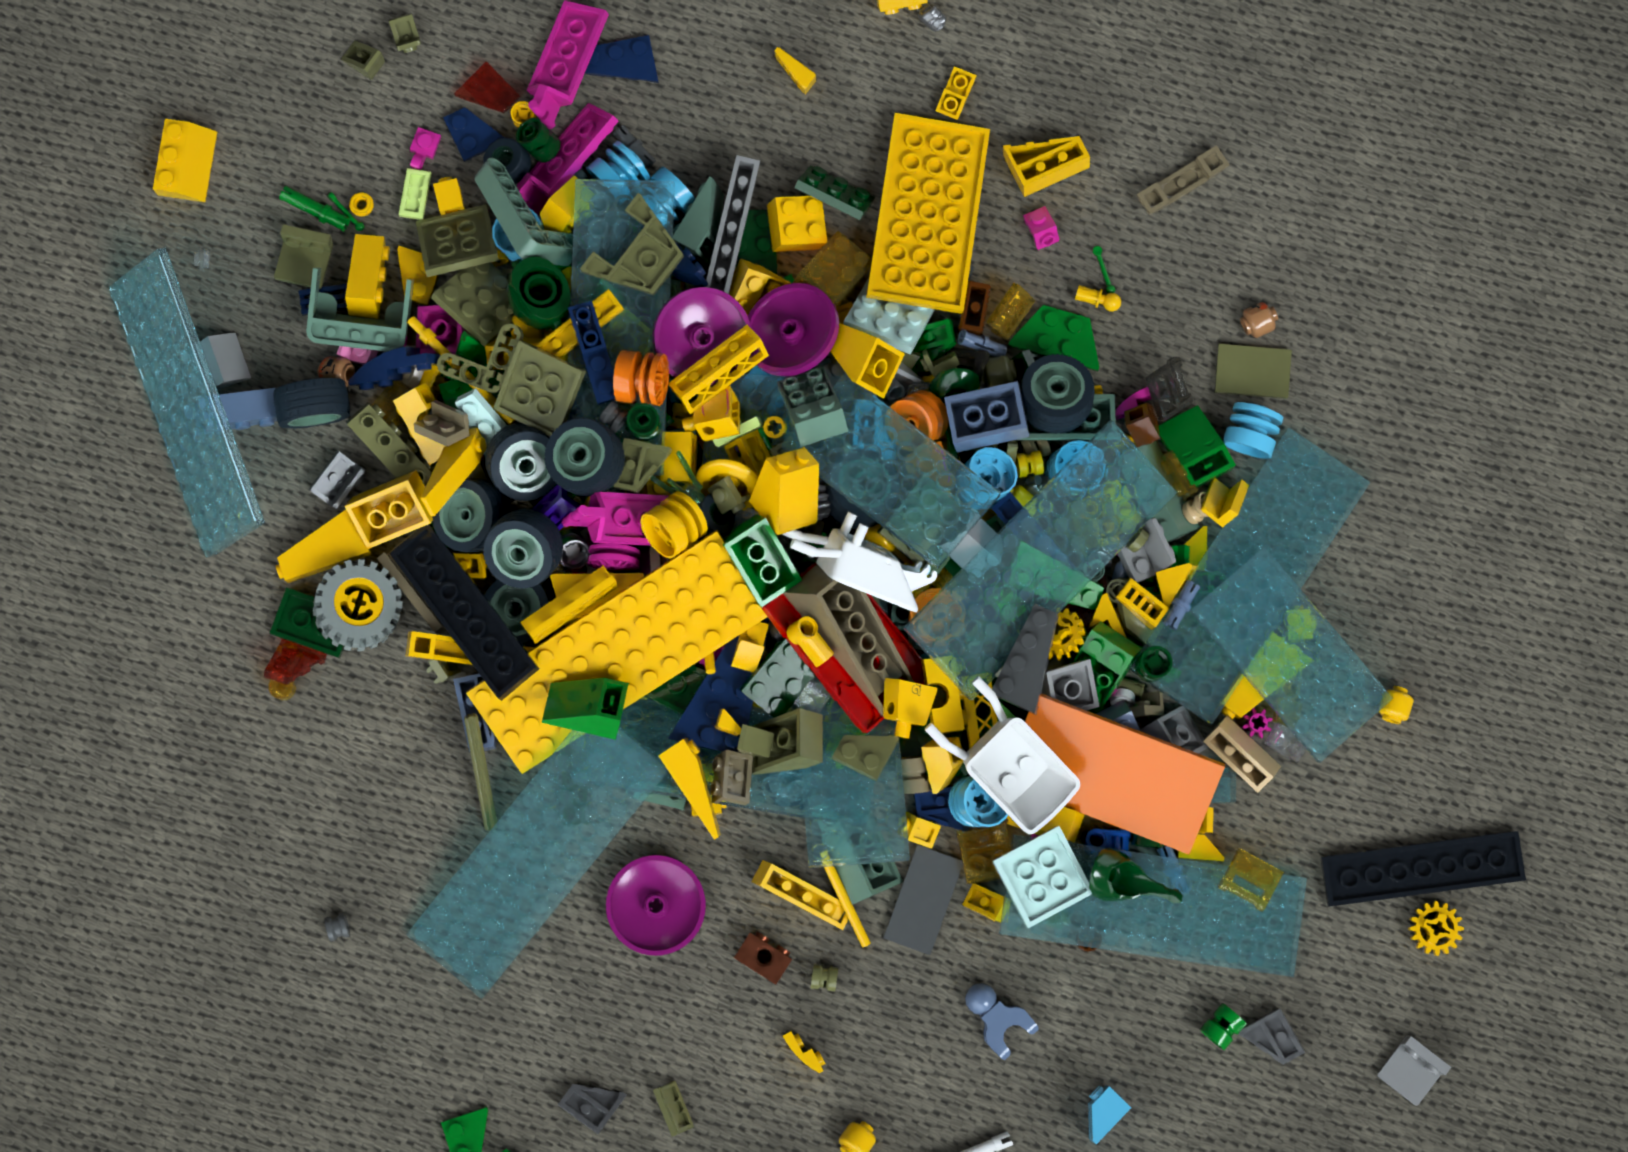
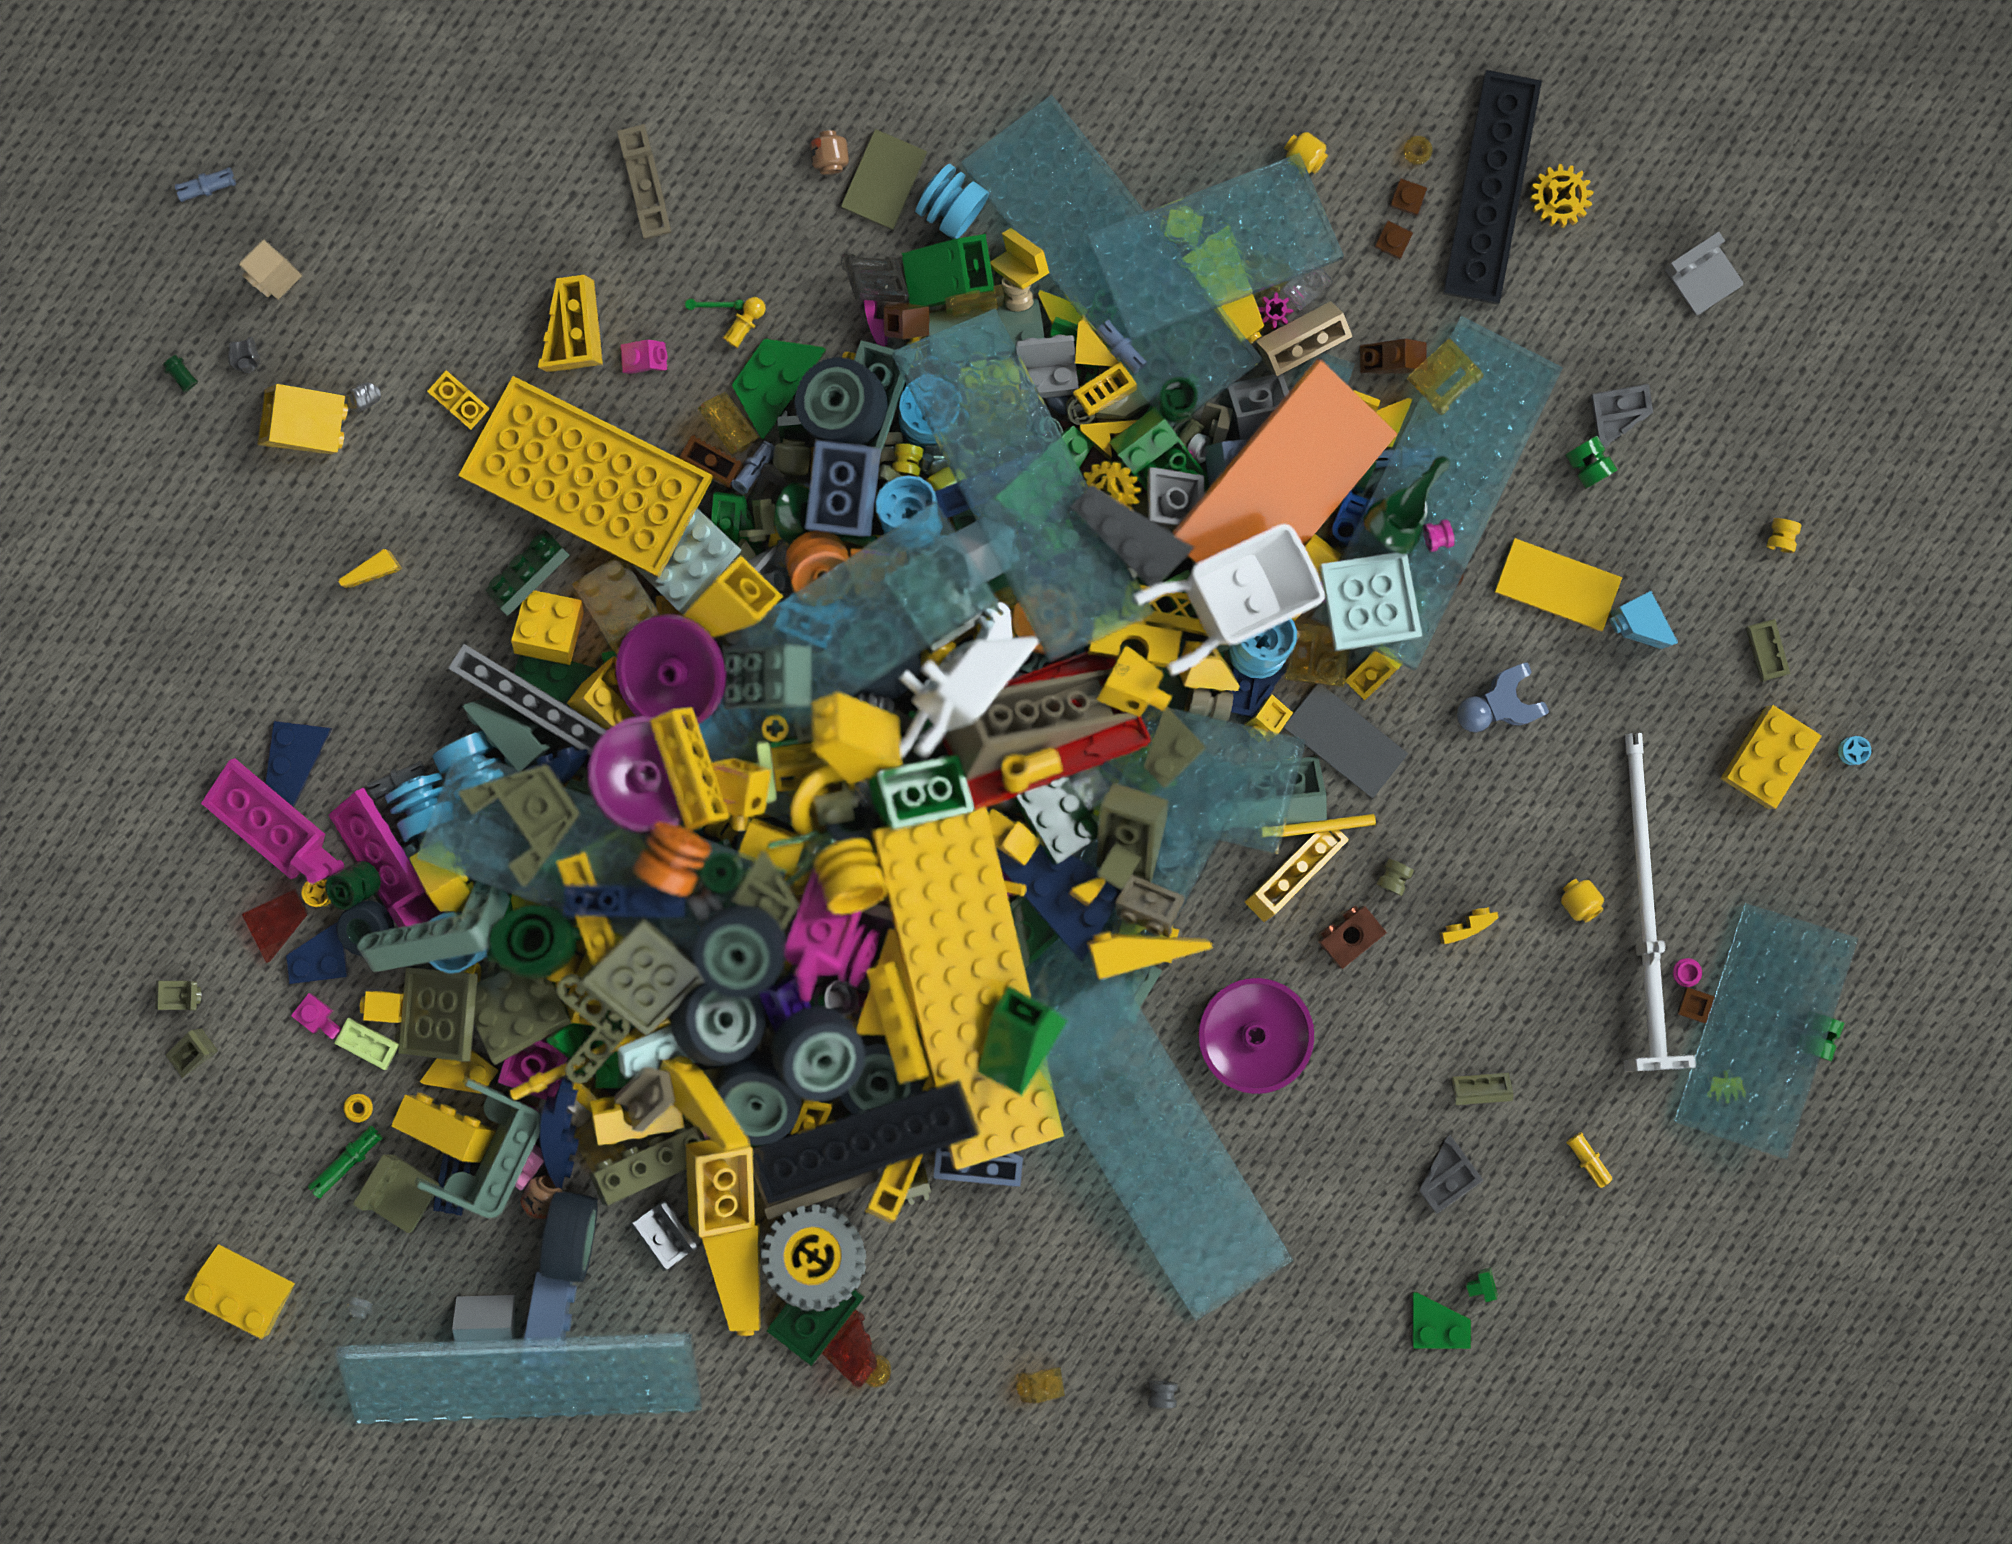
camera: 70 degrees left, 5 degrees up
green hinge [327,192,364,231] -> none
olive axle [464,713,498,831] -> none
olive tile [1126,528,1149,553] -> none
none -> clear yellow bracket [1017,1367,1065,1403]
none -> reddish brown slope [1360,338,1427,374]
none -> reddish brown plate [1375,221,1413,260]
none -> reddish brown plate [1390,178,1427,216]
none -> clear yellow plate [1403,136,1432,165]
none -> dark pink wheel [1423,519,1454,552]
none -> yellow tile [1494,538,1622,632]

